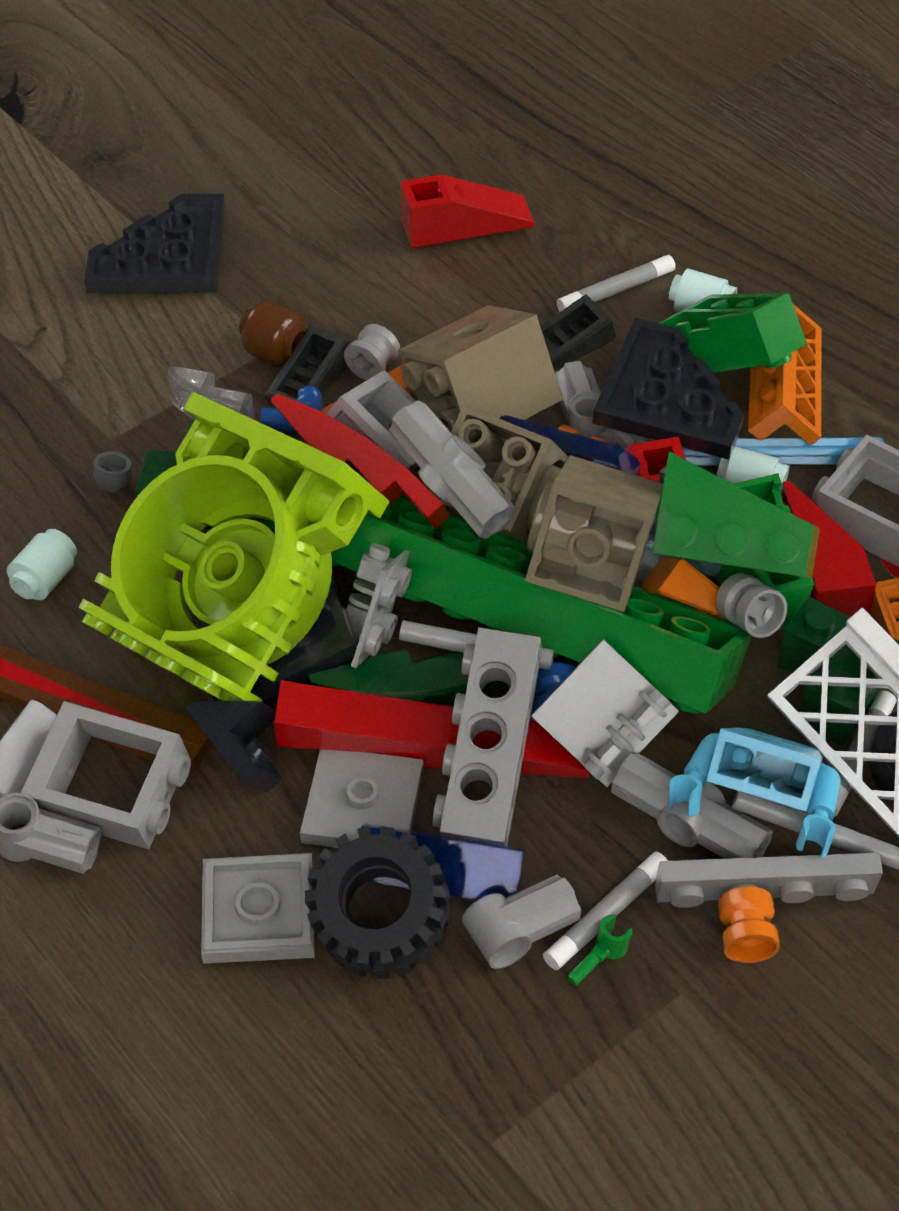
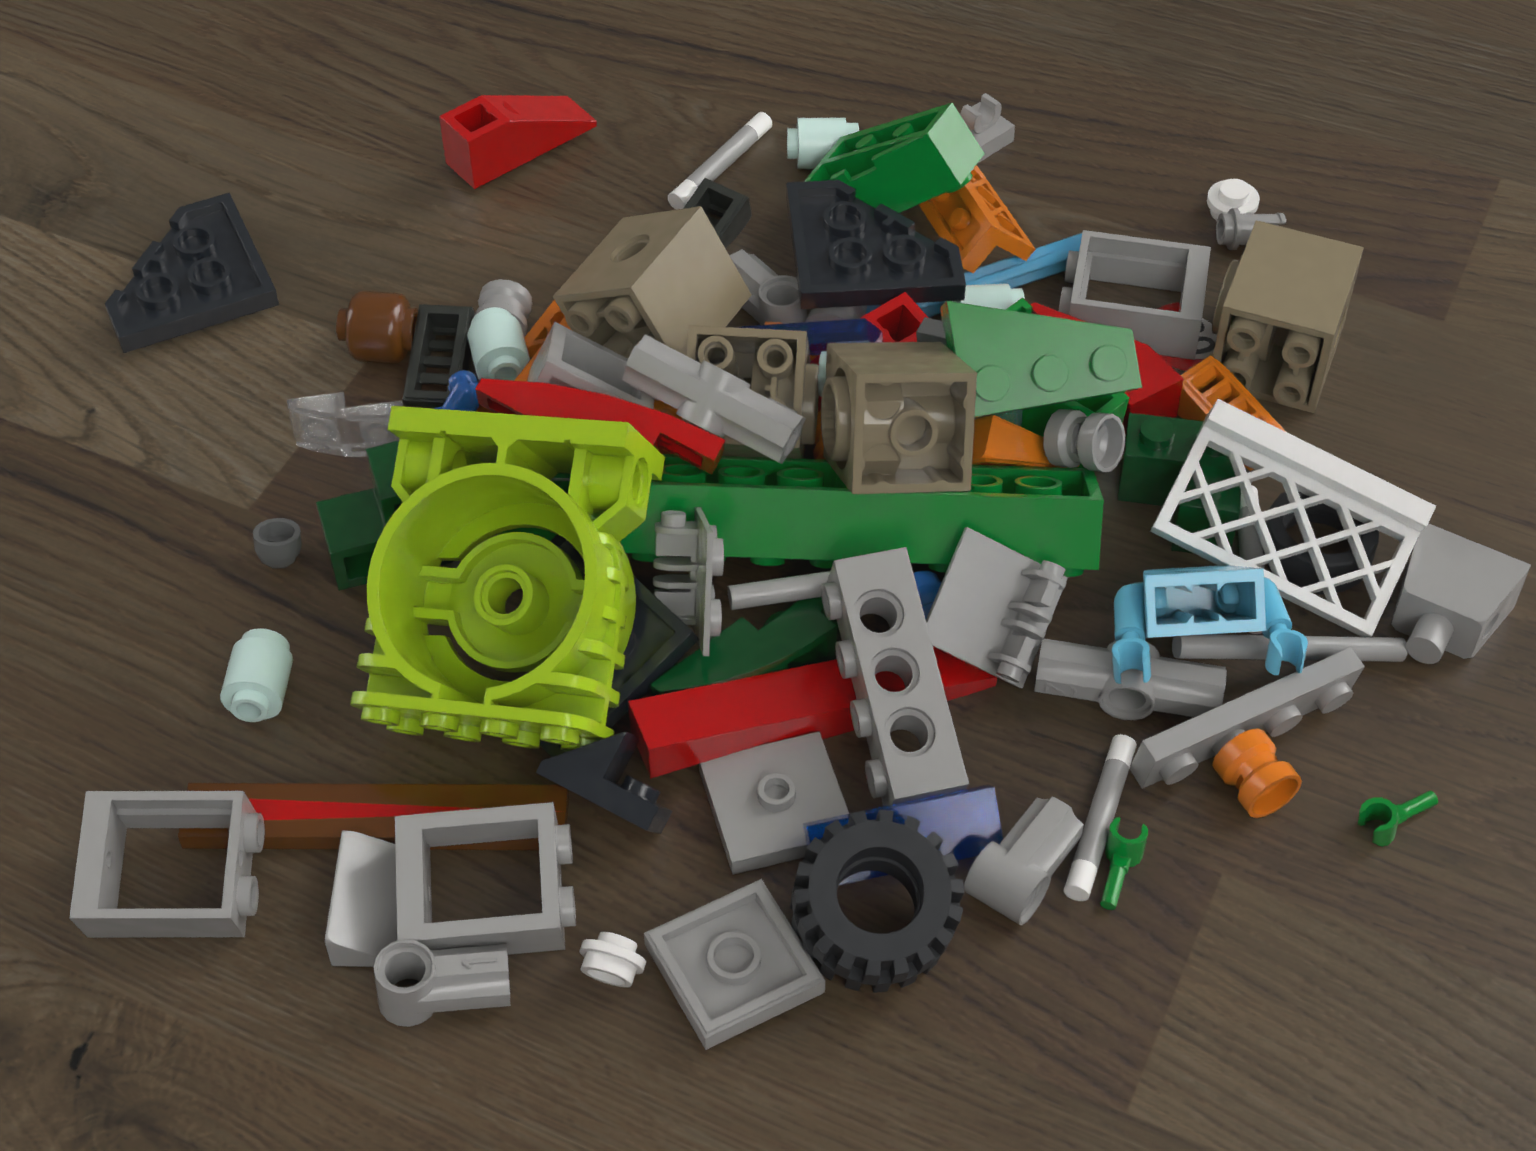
camera: 25 degrees left, 0 degrees up
none -> light aqua brick [467,307,530,381]
none -> white plate [579,932,646,987]
none -> light grey tile [960,93,1015,163]
none -> green hand [1358,791,1438,847]

